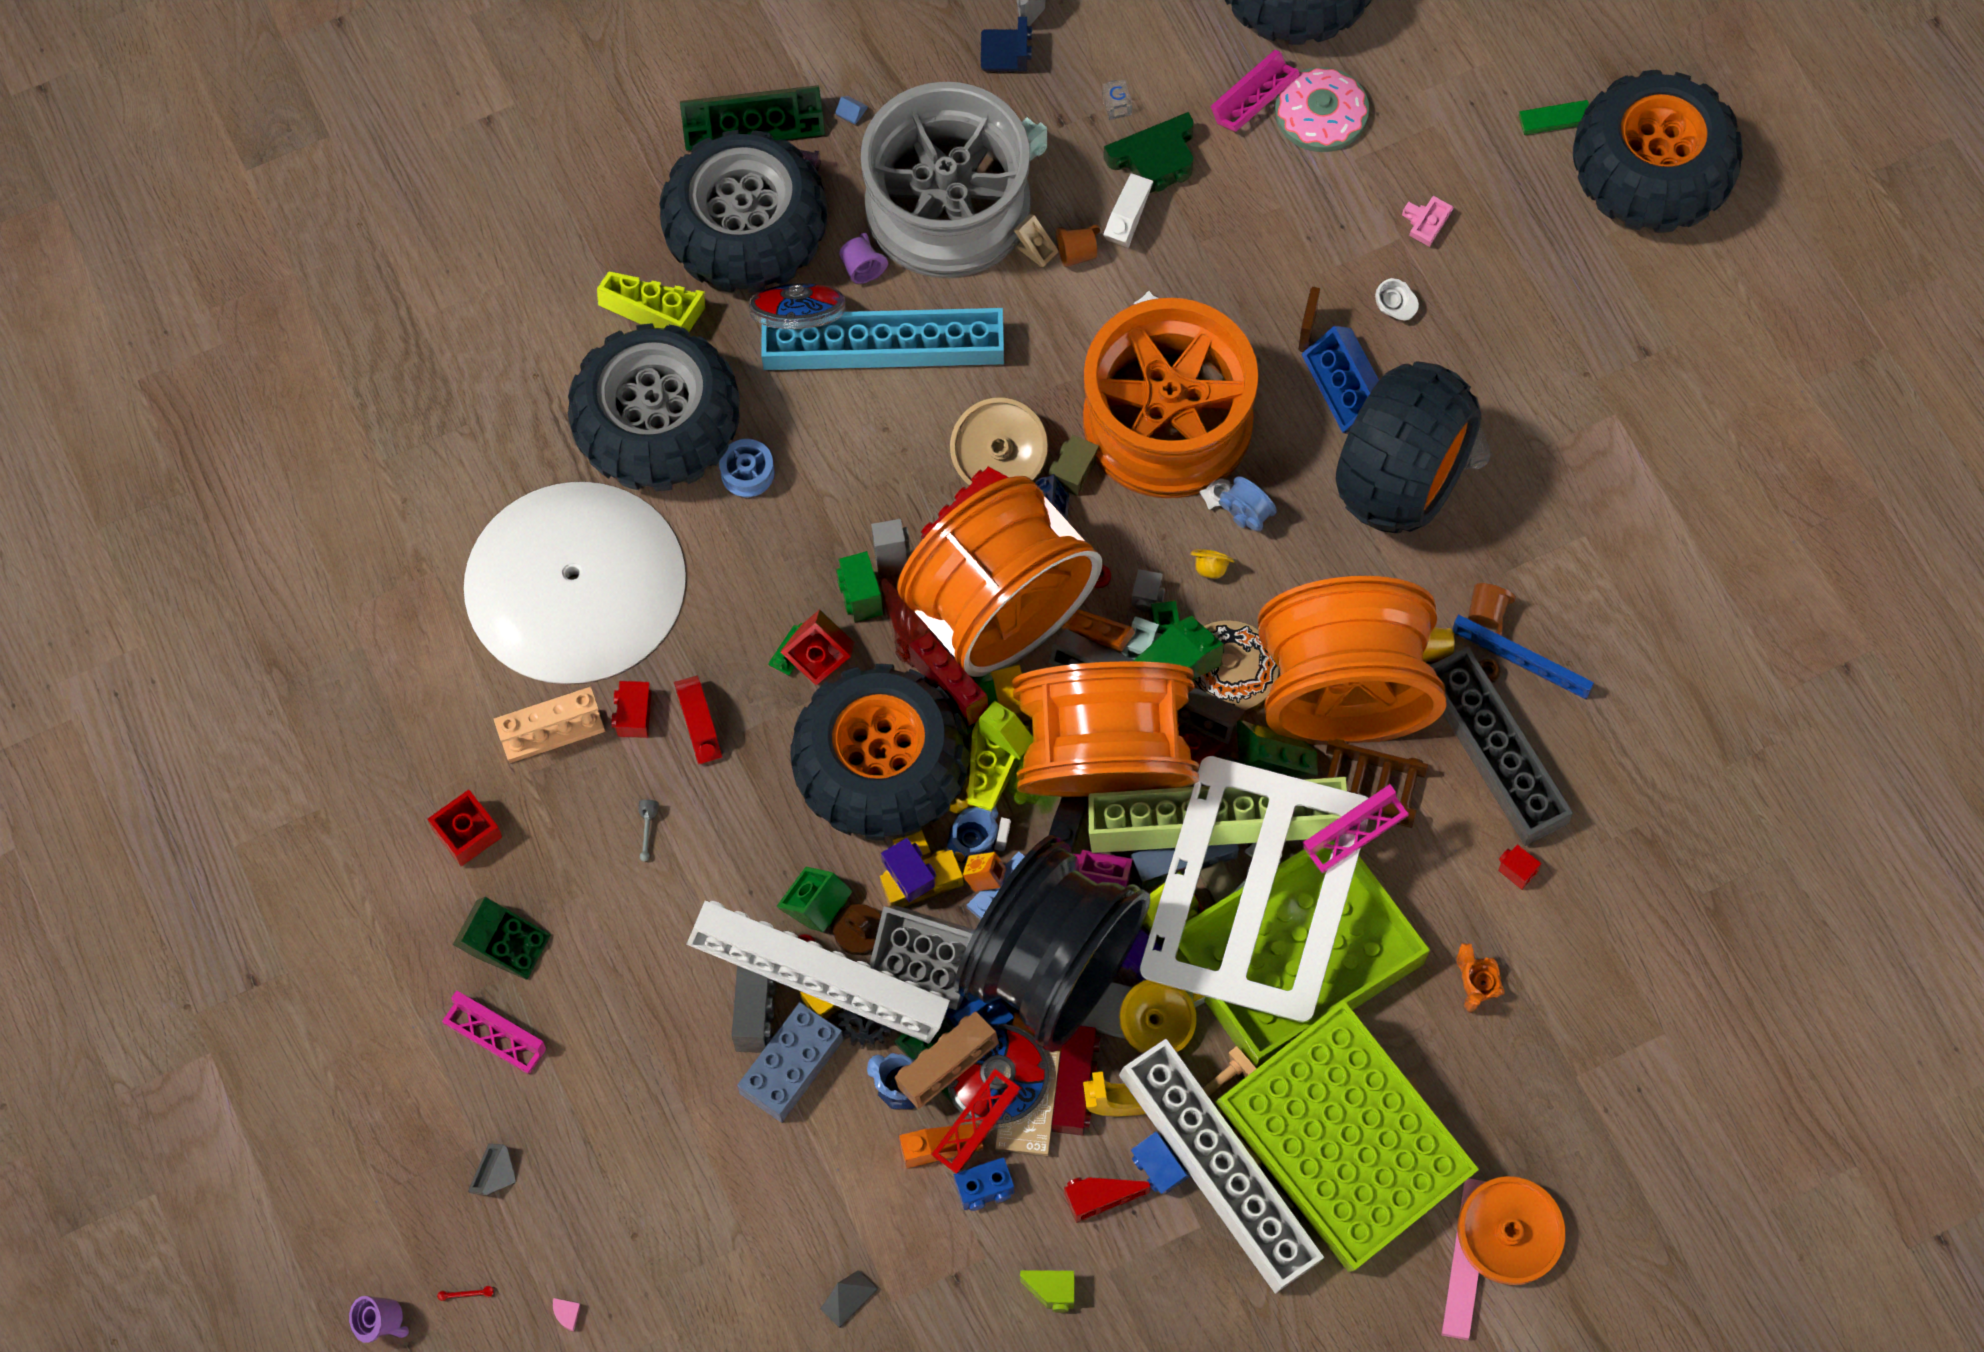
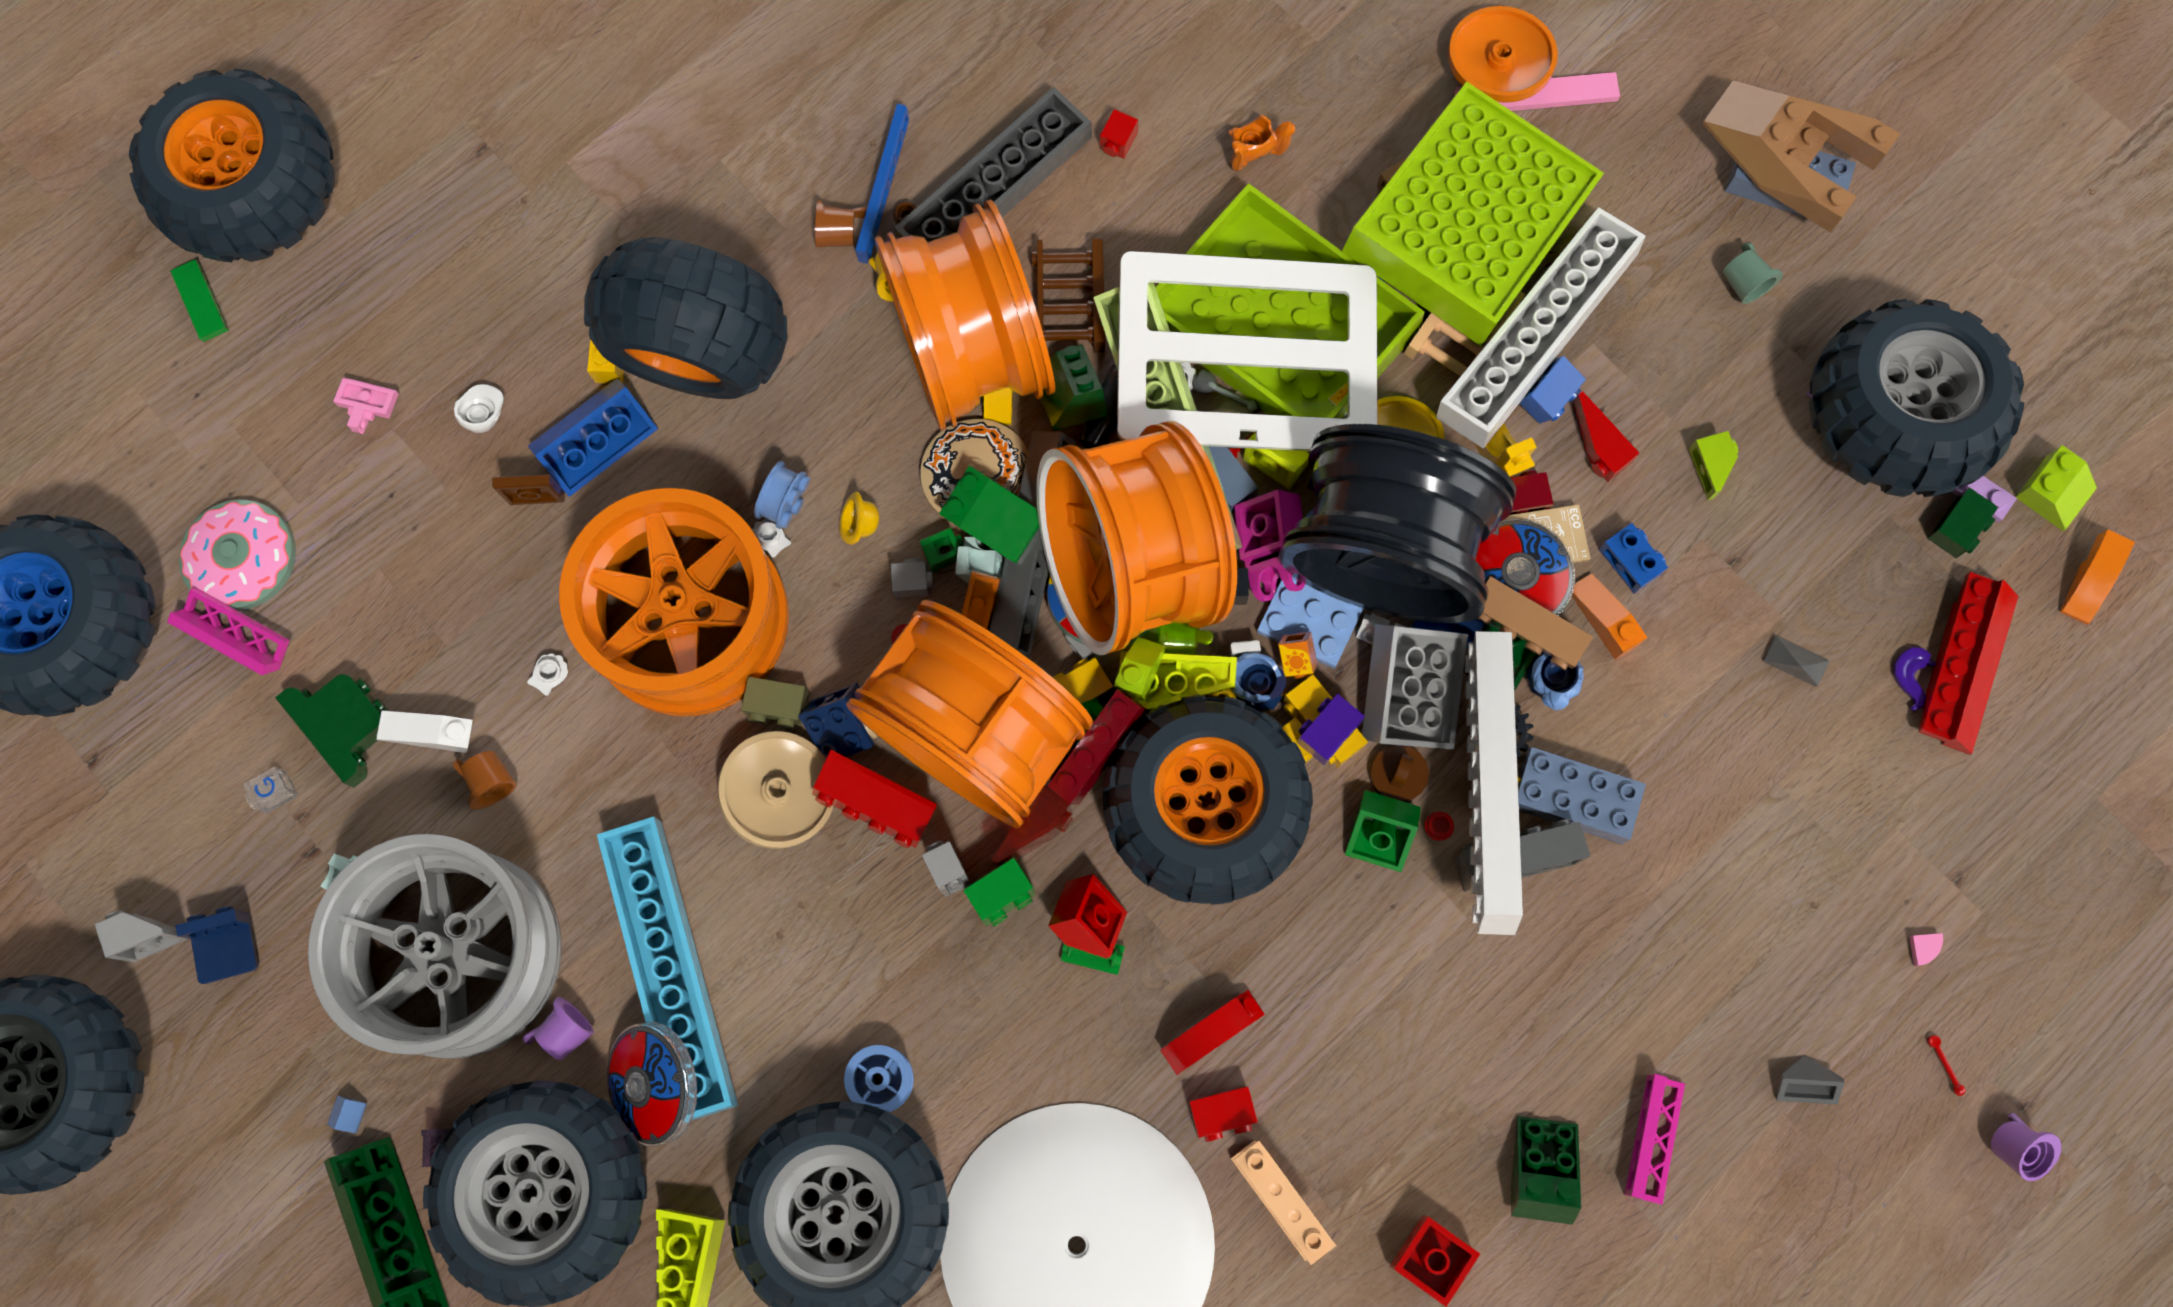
camera: 105 degrees left, 10 degrees up
hinge [638,800,659,862] -> none
red fence [931,1069,1022,1174] -> none
tan slope [1014,214,1059,267] -> none
dark pink fence [1303,784,1408,873] -> none

